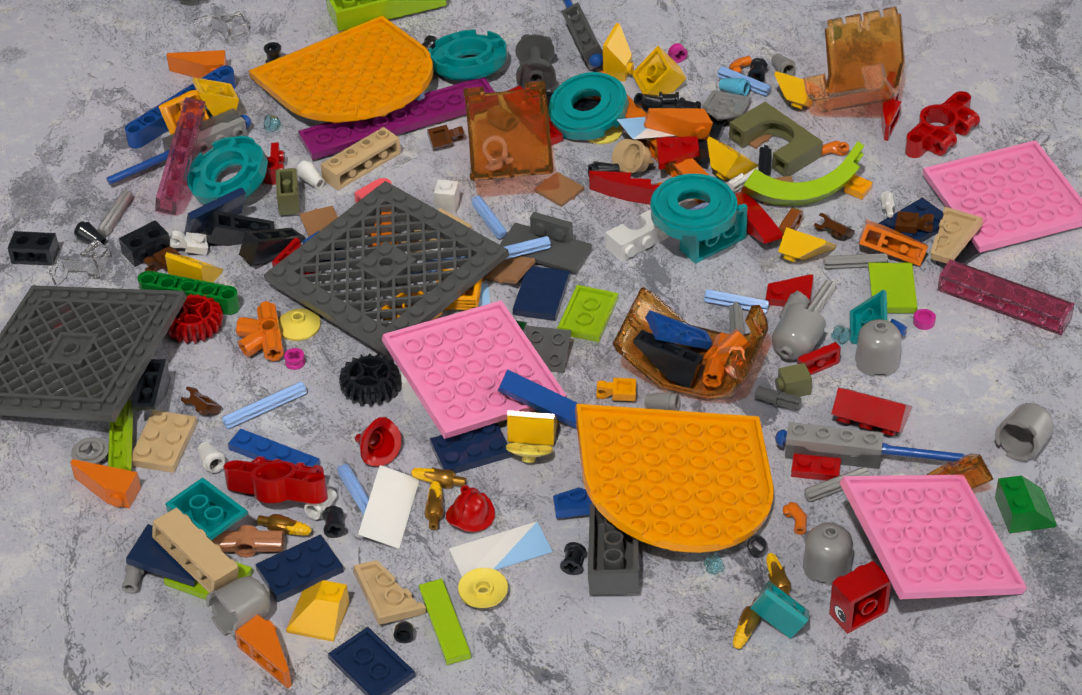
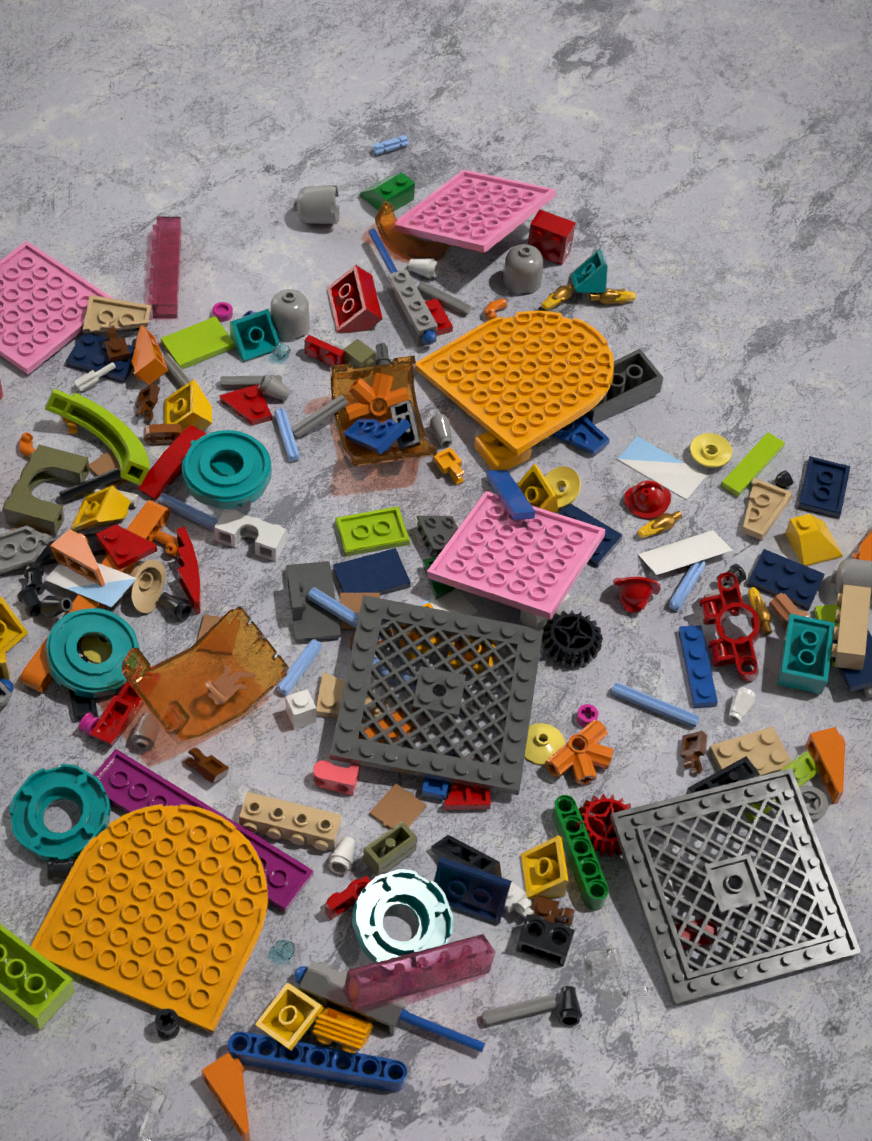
camera: 130 degrees left, 10 degrees up
black brick [7,231,59,266] -> none
black slope [239,228,305,266] -> none
pearl gold piece [411,467,467,489] -> none
dark grey piece [515,34,556,94] -> none
black bush [560,542,586,575] -> none
light grey cylinder [772,303,826,361] -> none

